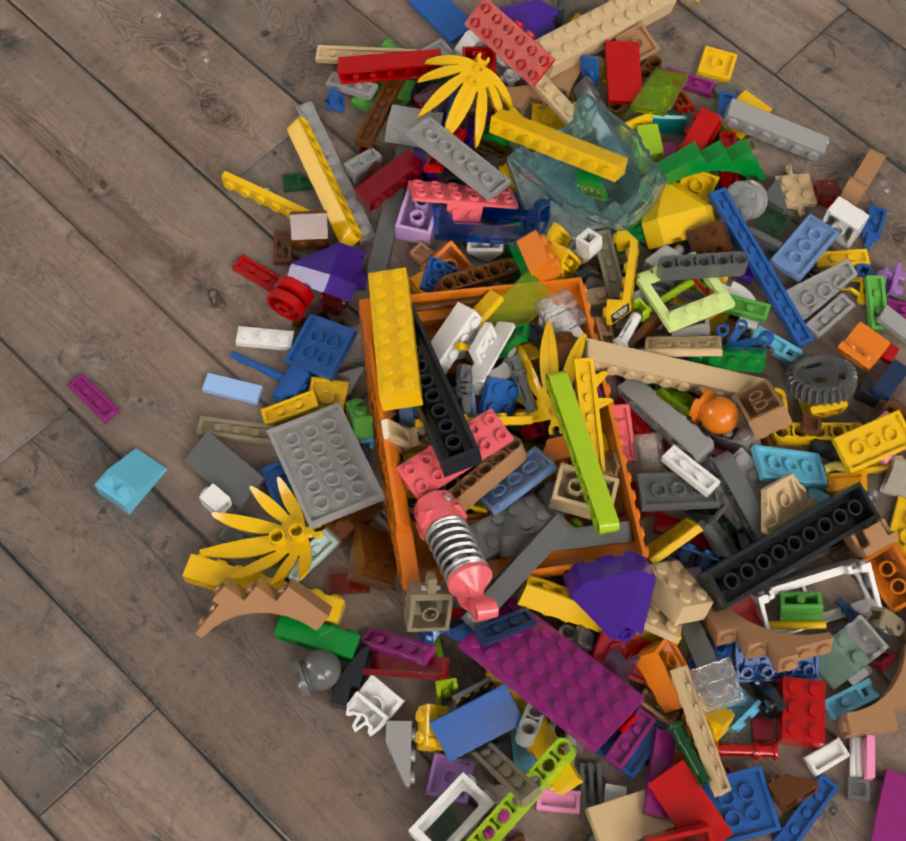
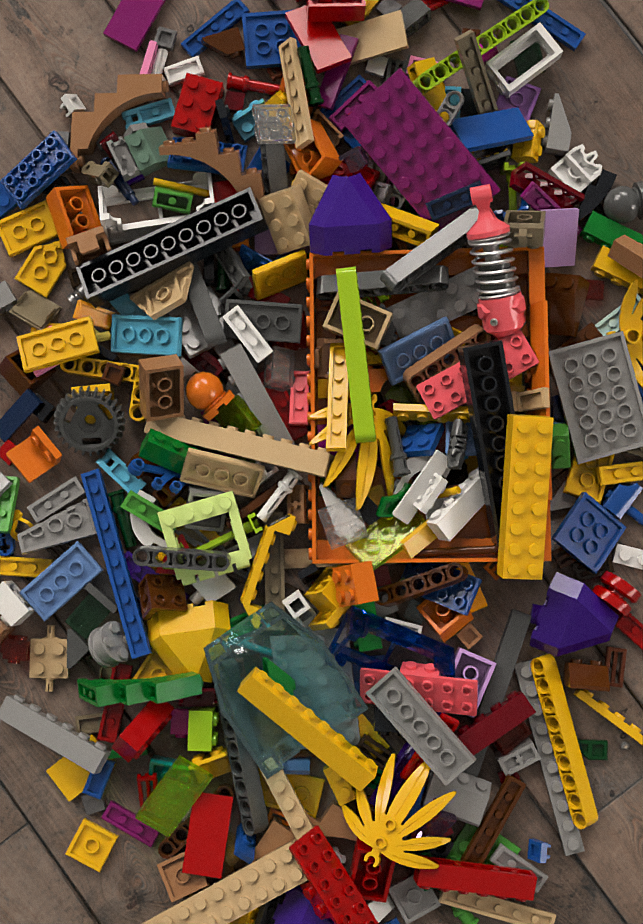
camera: 165 degrees left, 20 degrees up
none -> dark green pin [107,489,138,548]
none -> lavender tile [541,208,579,267]

